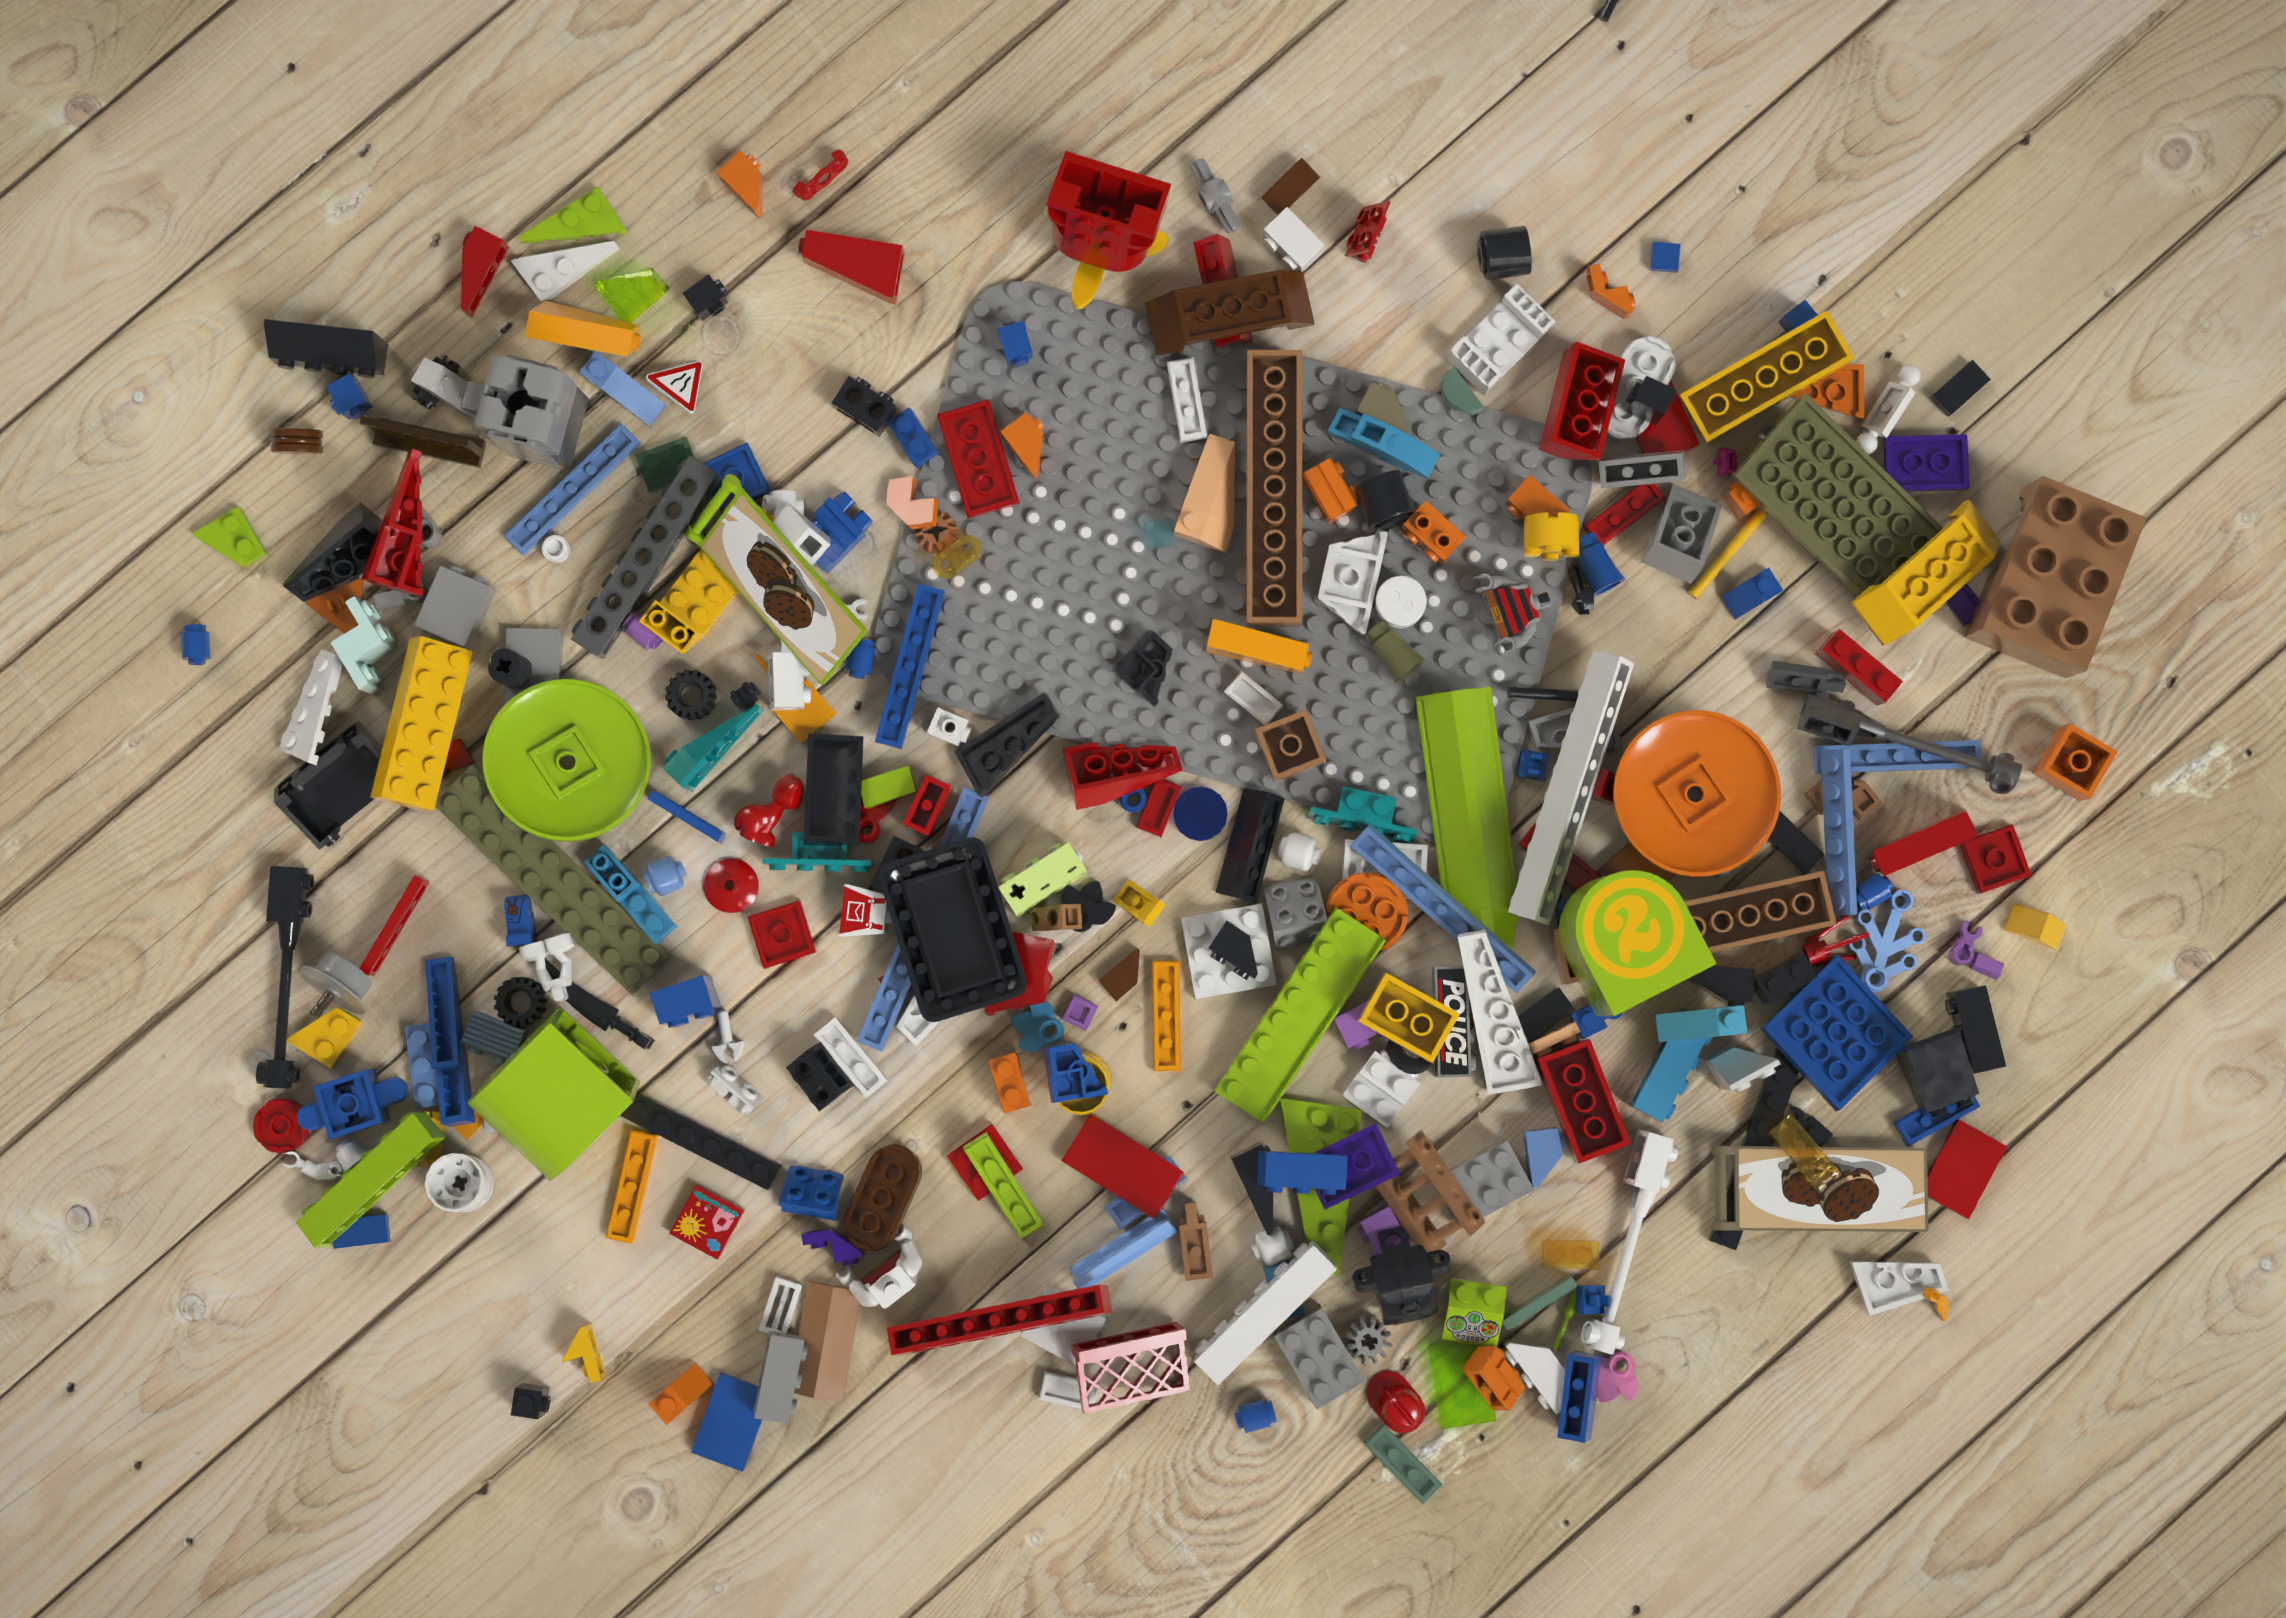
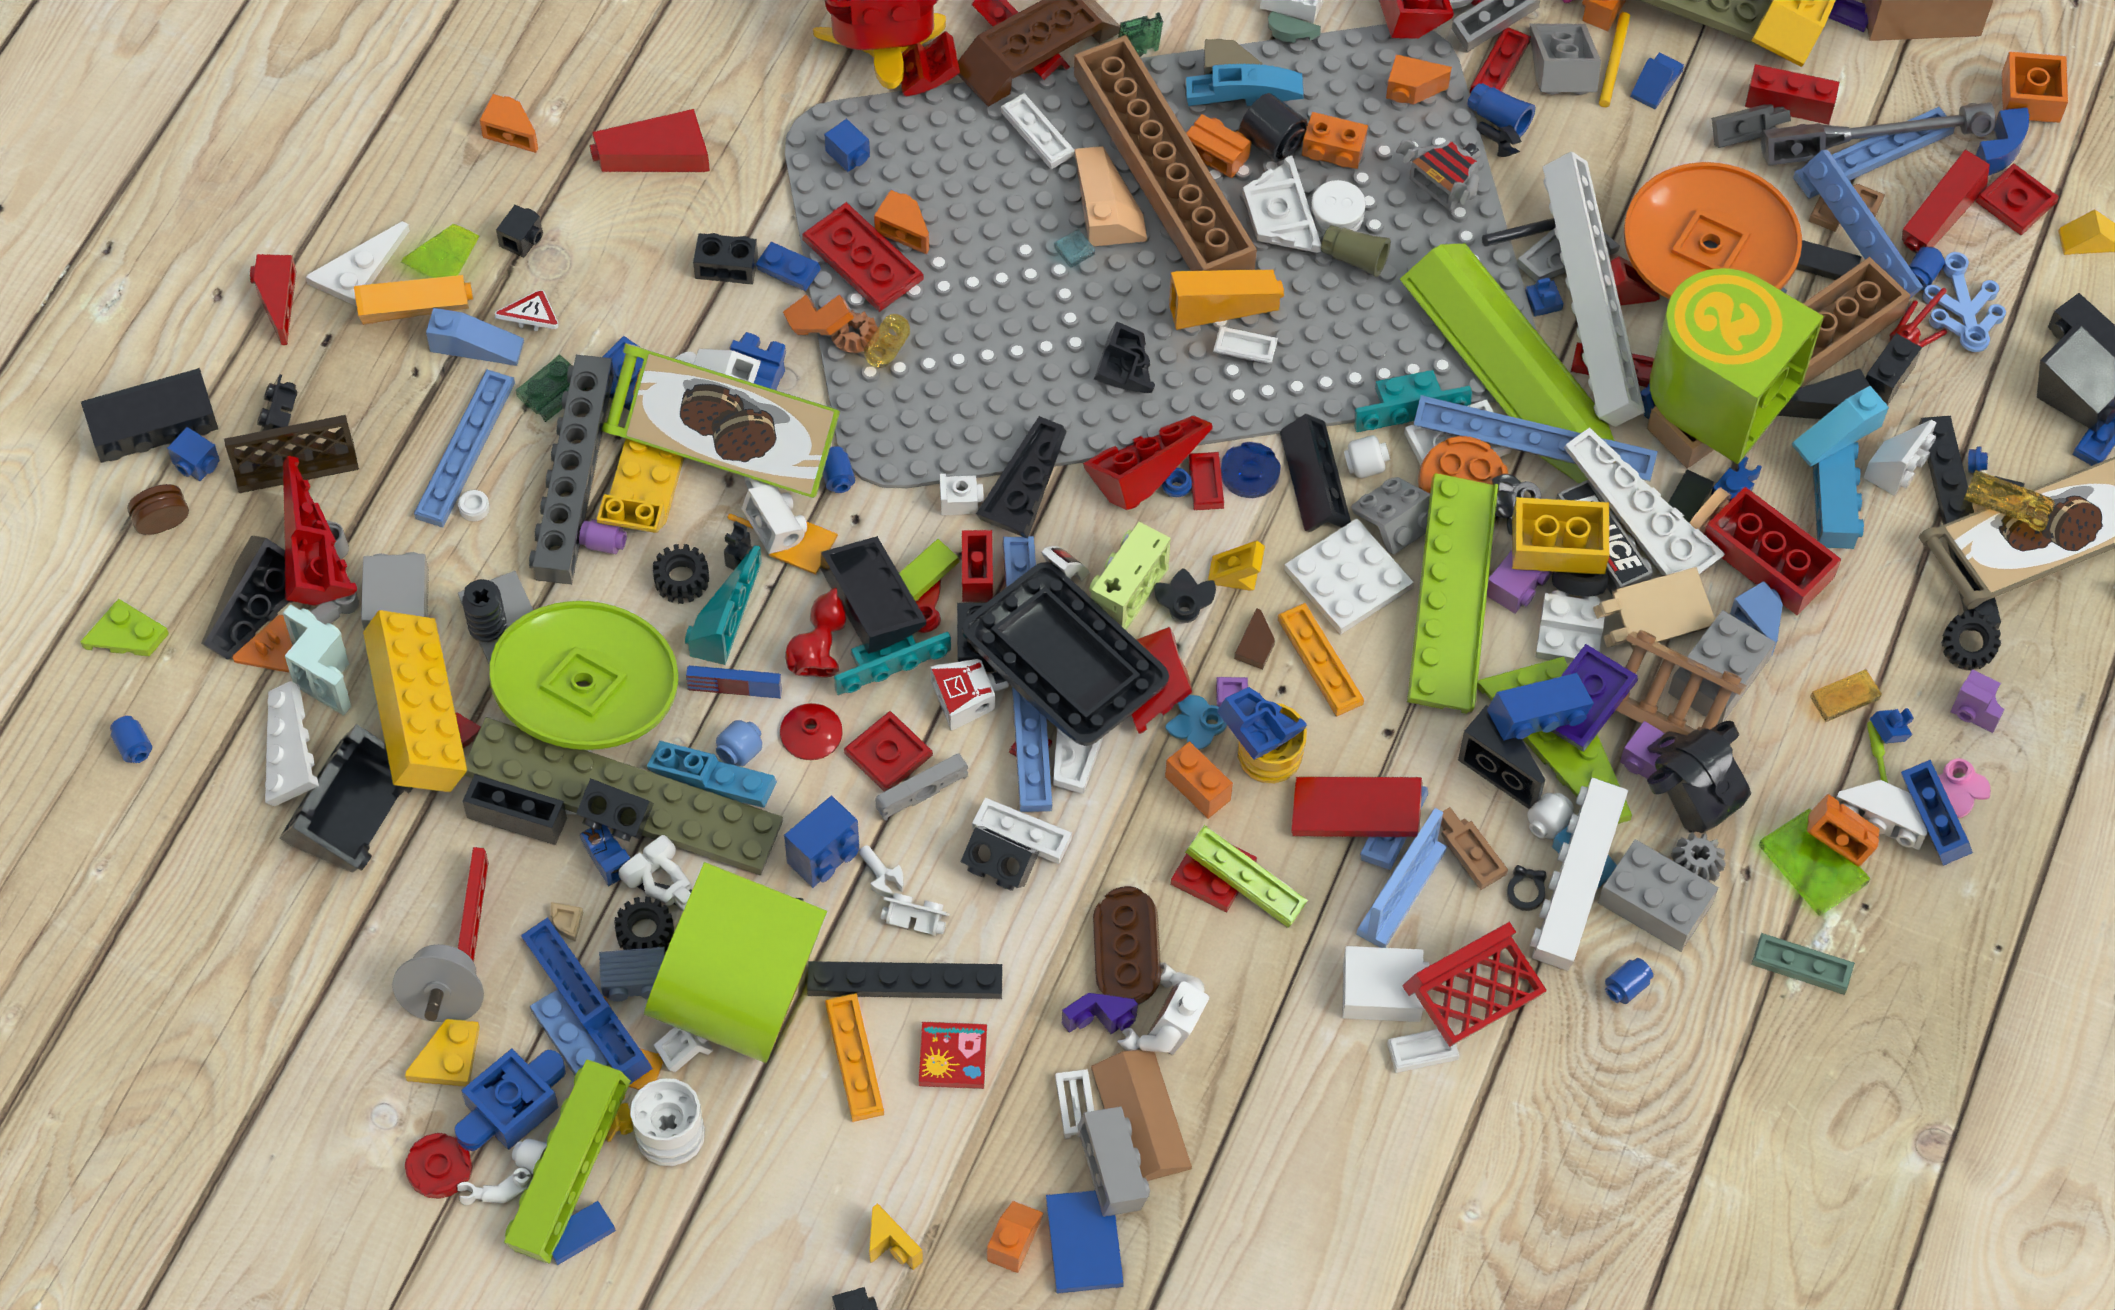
camera: 30 degrees left, 25 degrees down
black bar [256,866,314,1089] -> none
white brick [411,357,468,413] -> none
light grey piece [461,355,589,468] -> none
lime wing [518,187,627,244] -> none
blue bracket [778,1165,844,1221] -> none
red piece [792,149,849,201] -> none
blue plate [875,584,945,750] -> none
red brick [887,1284,1113,1356] -> none
medium nougat leg [1031,904,1082,931] -> none
black slope [1208,920,1258,980] -> none
medium nougat brick [1254,709,1327,783] -> none
red piece [1367,1371,1425,1433] -> none
lime slope [1441,1279,1507,1347] -> none
sand green tile [1502,1275,1577,1330] -> none
yellow brick [1524,512,1579,561] -> none
white bar [1581,1129,1678,1354] -> none
blue plate [1760,955,1913,1111] -> none
medium lavender bar [1948,921,2004,980] -> none
none -> black brick [463,774,567,845]
none -> tan tile [550,902,584,941]
none -> black brick [576,778,654,842]
none -> light grey piece [875,753,968,820]
none -> red slope [901,31,960,97]
none -> white slope [1042,546,1090,581]
none -> clear green plate [1118,12,1163,57]
none -> black plate [1492,474,1541,535]
none -> black piece [1507,865,1547,911]
none -> tan tile [1593,567,1715,650]
none -> black tyre [1941,611,2001,670]
none -> medium lavender brick [1950,669,2005,733]
none -> blue plate [1968,446,1988,475]
none -> blue brick [1976,108,2029,176]

